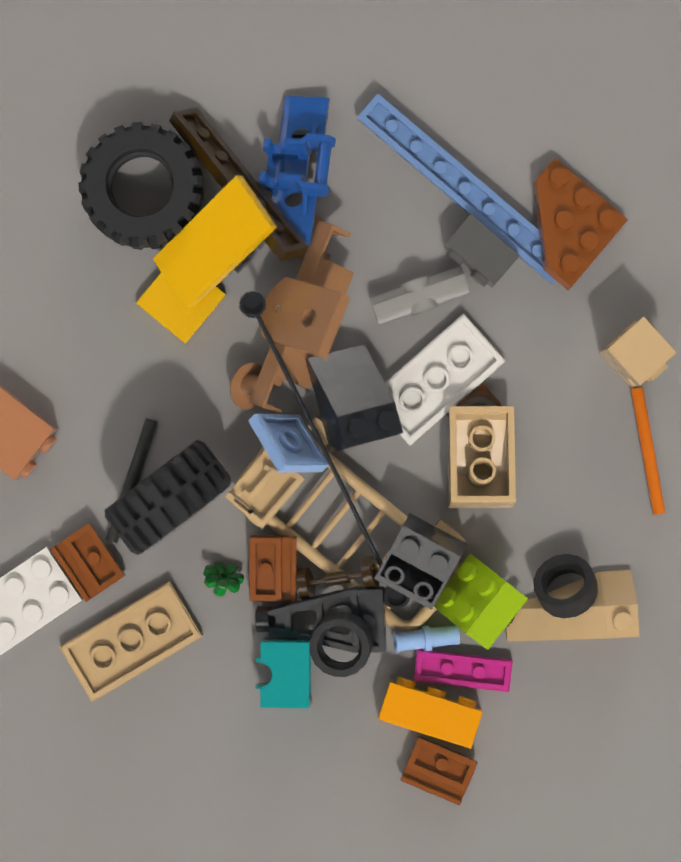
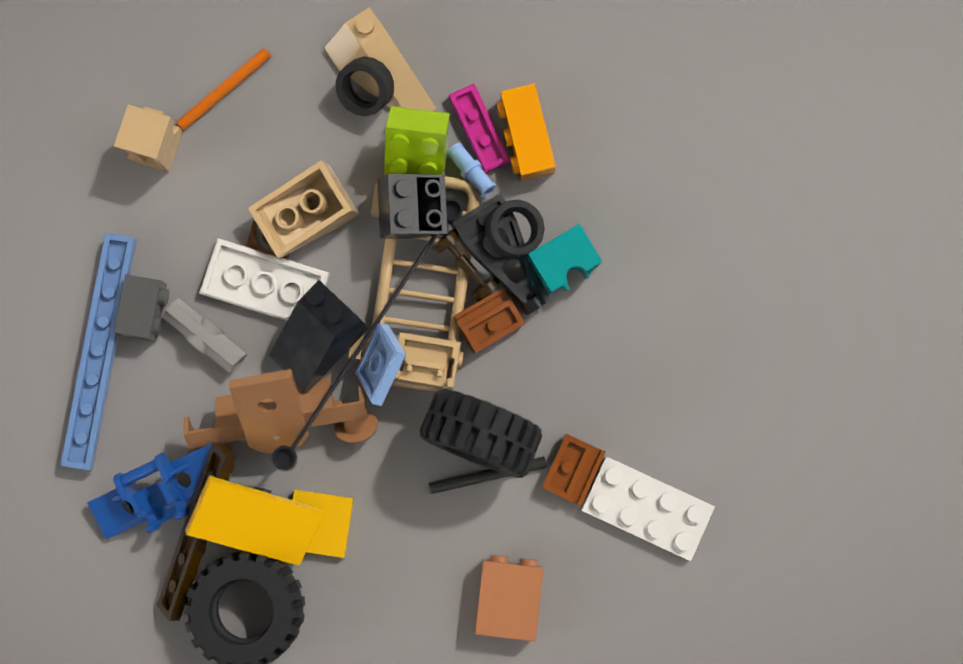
camera: 120 degrees left, 5 degrees down
tan tile [59,581,203,702] -> none
green plant [203,562,244,597] -> none
dark orange plate [400,736,478,806] -> none
dark orange plate [533,158,628,290] -> none

